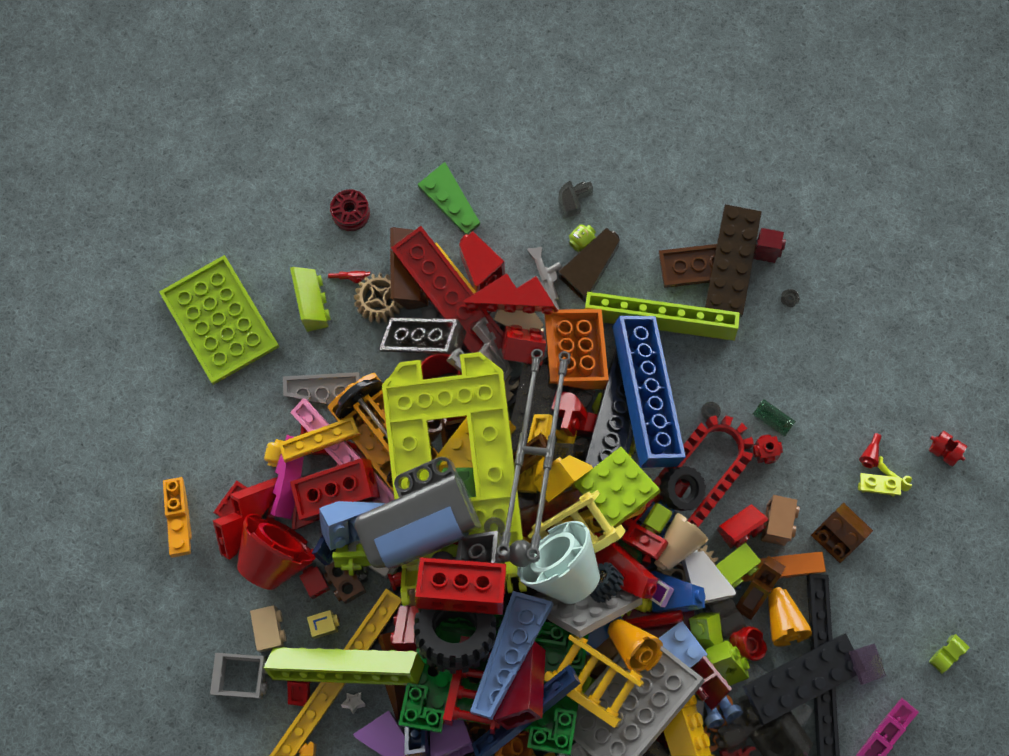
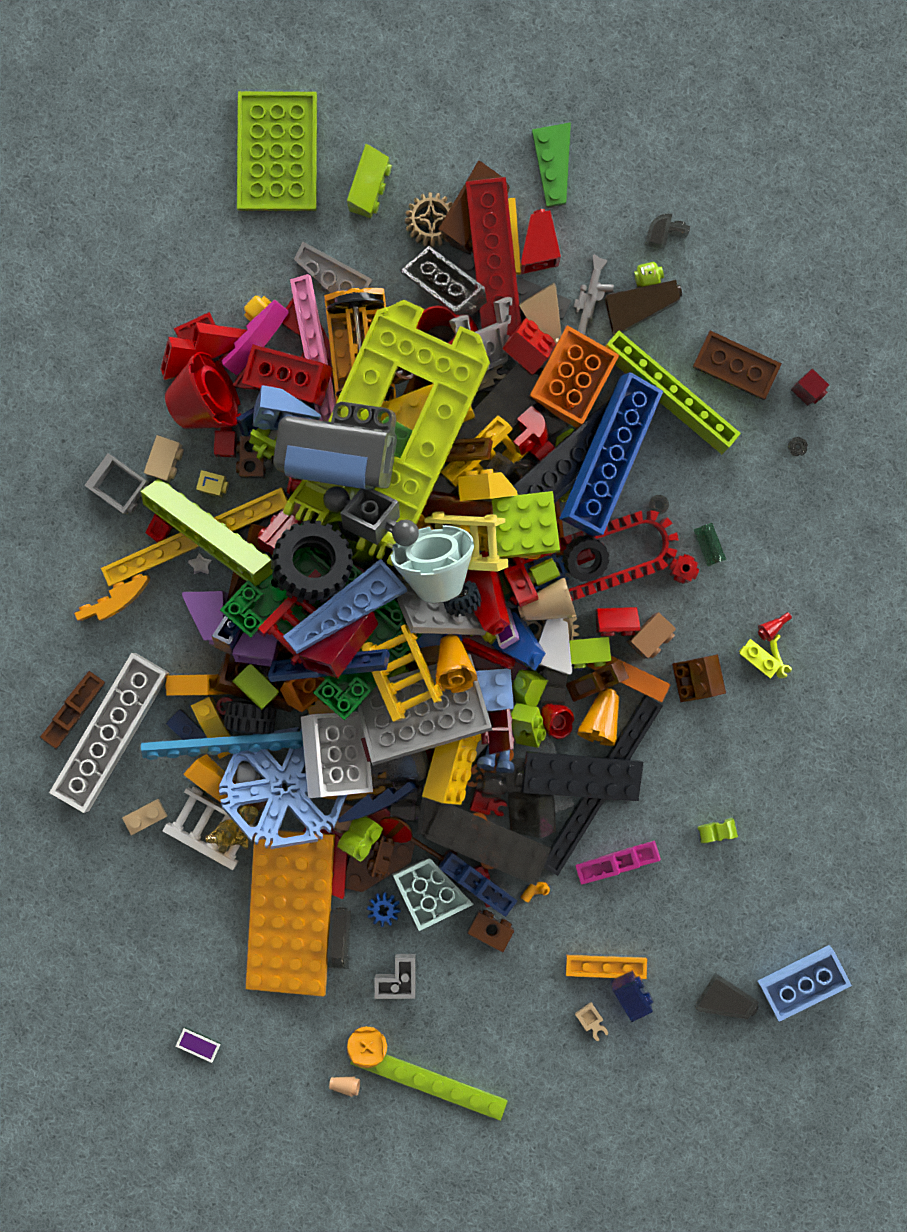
camera: 25 degrees right, 15 degrees up
light orange slope [163,477,192,558] -> none
yellow tile [278,416,360,463] -> none
red hand [328,271,371,283] -> none
dark red wheel [330,189,370,231] -> none
red brick [415,557,506,615] -> none
red slope [464,273,558,315] -> none
clear smoke plate [484,517,505,535] -> none
dark grey bar [497,349,571,563] -> none
dark brown plate [705,204,762,317] -> none
clear purple piece [849,643,886,685] -> none
red wheel [928,430,967,467] -> none

